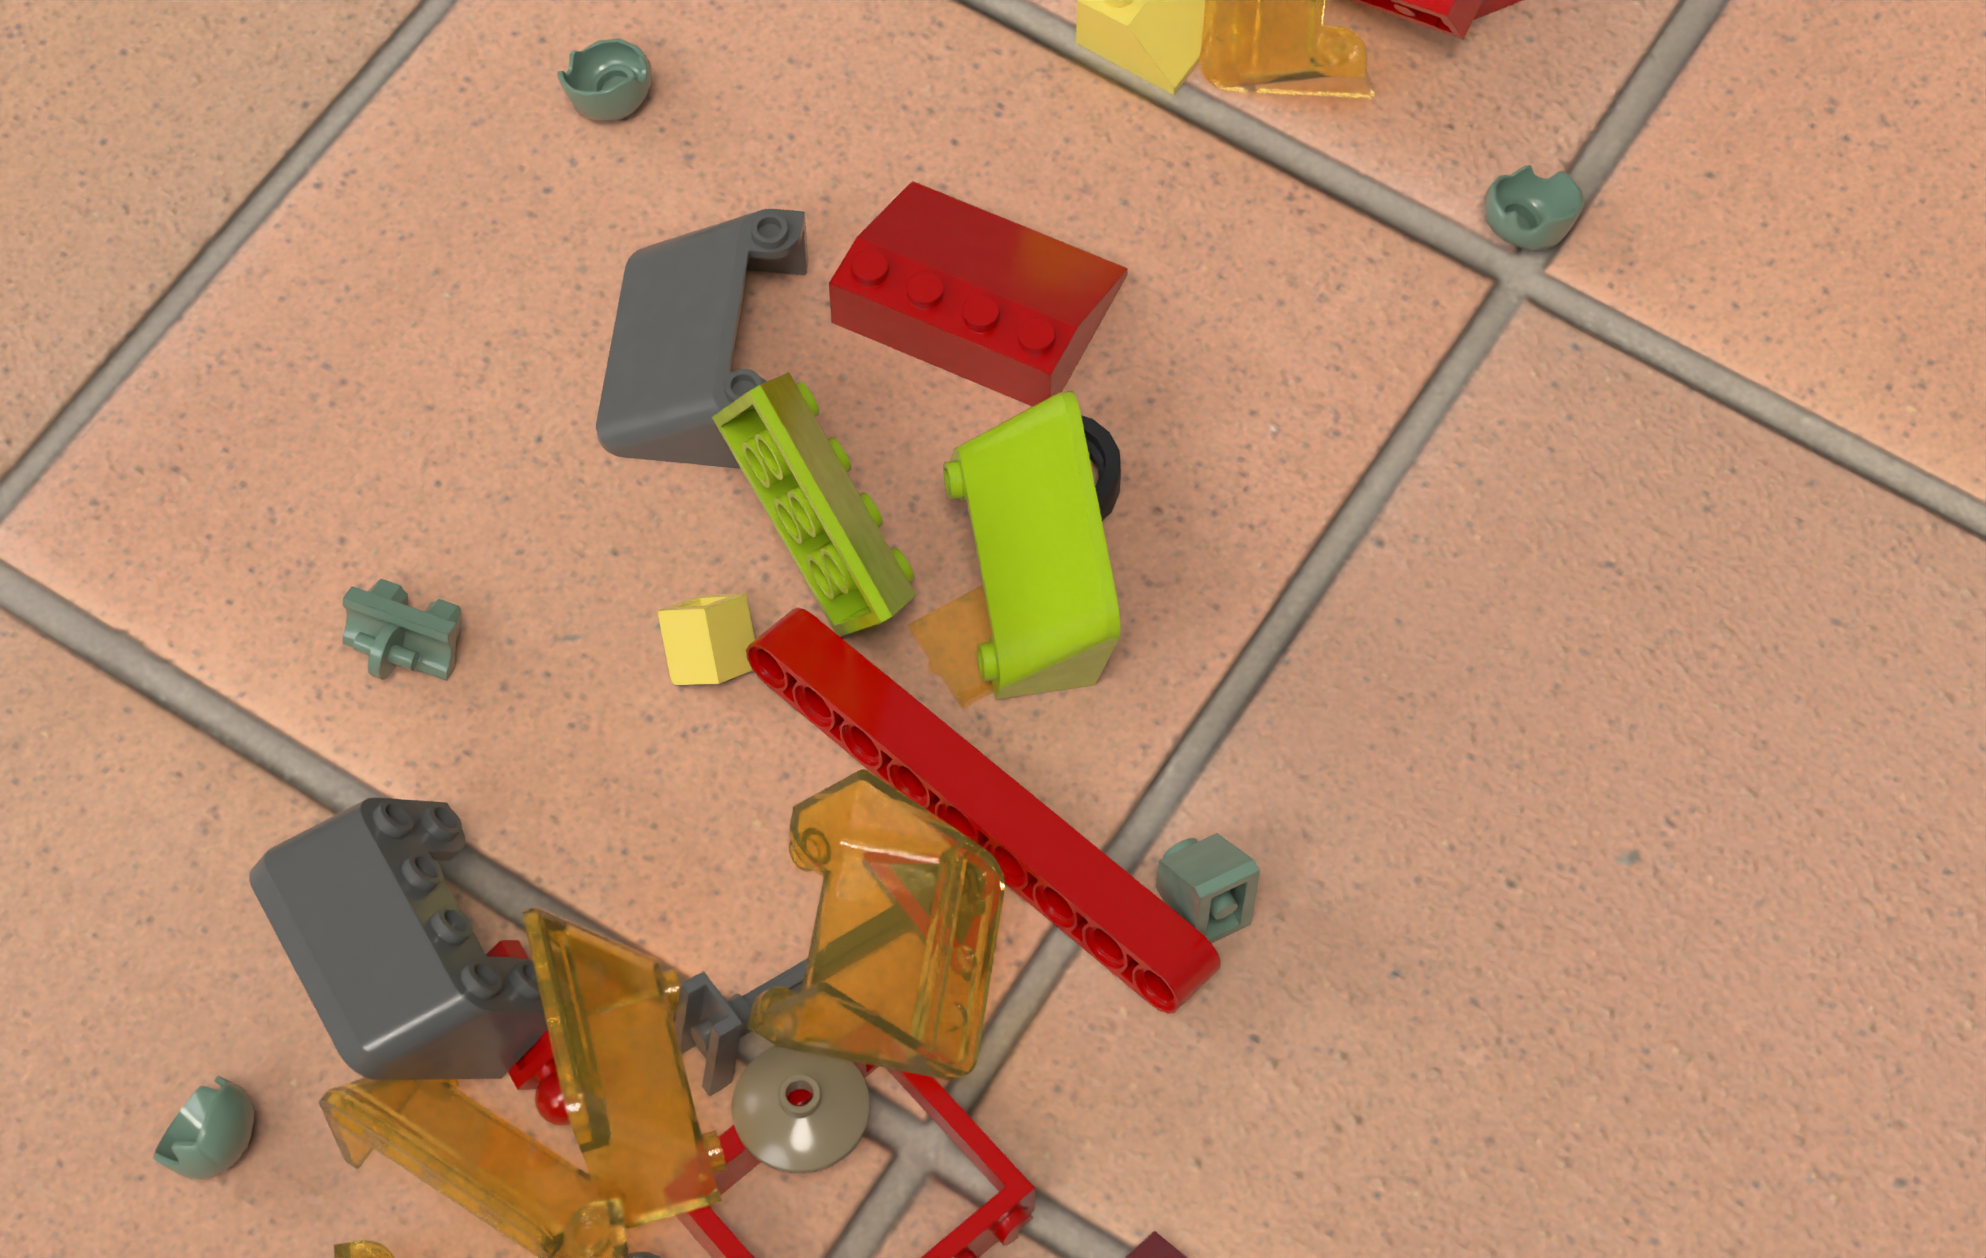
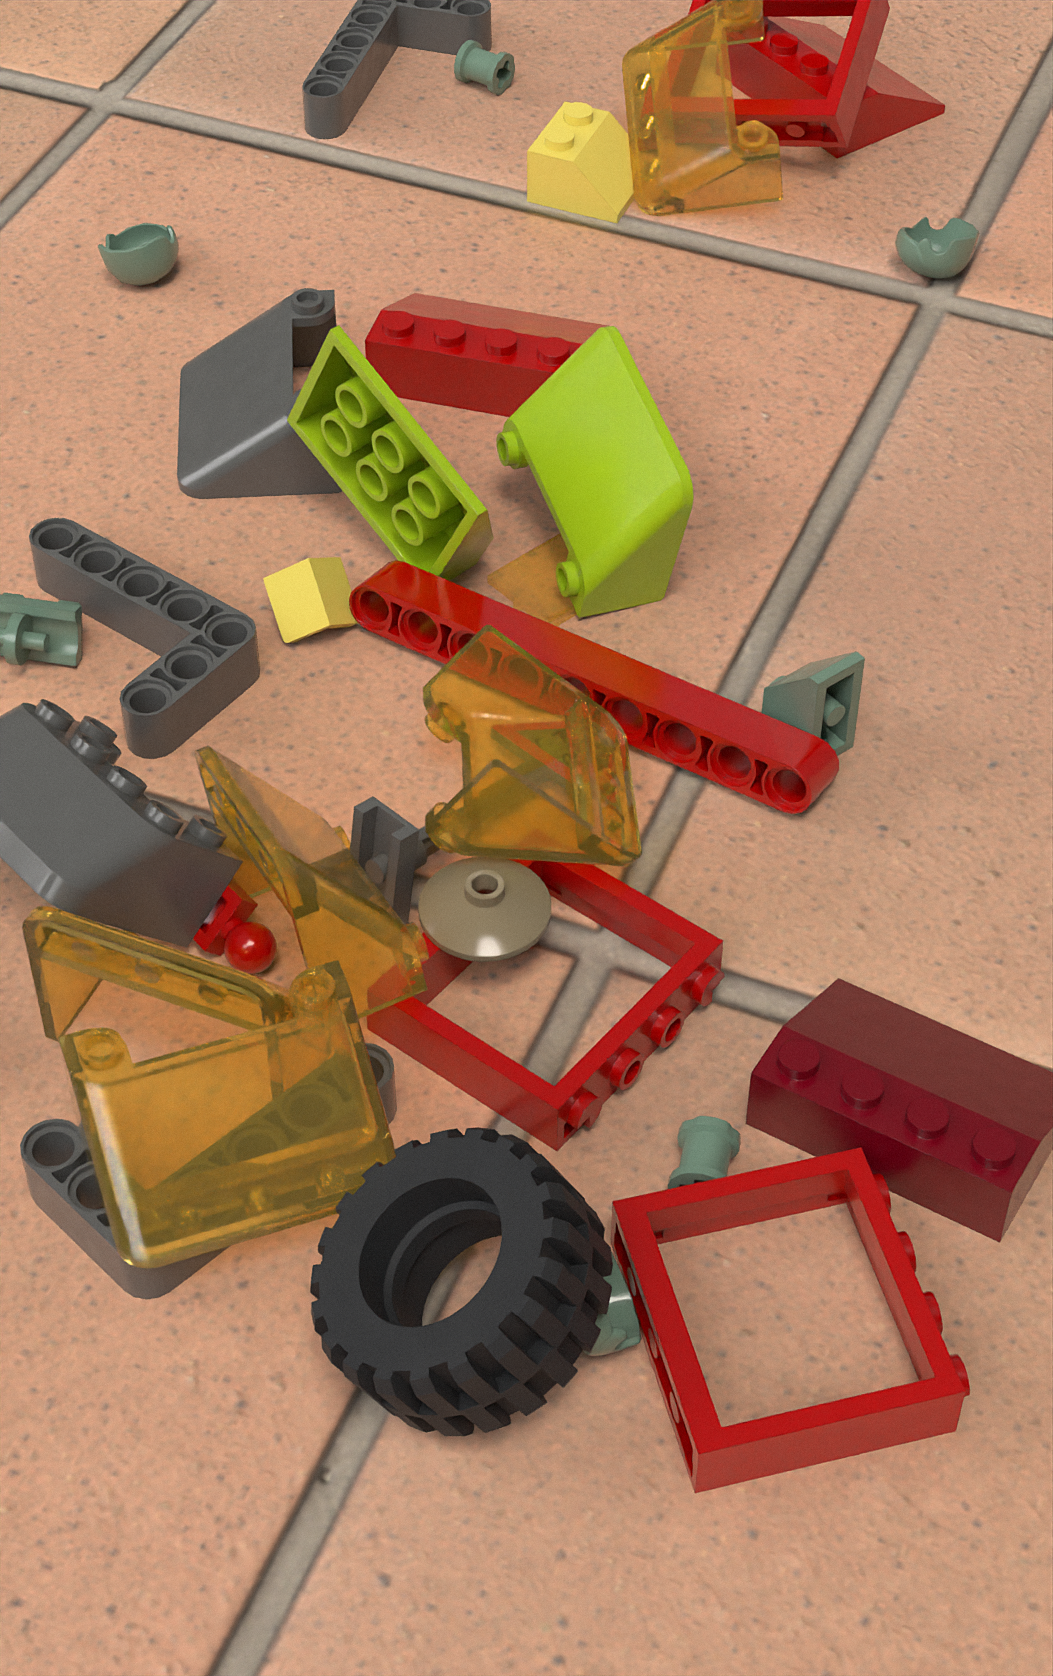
camera: 10 degrees left, 15 degrees down
none -> dark grey beam [29,518,260,759]

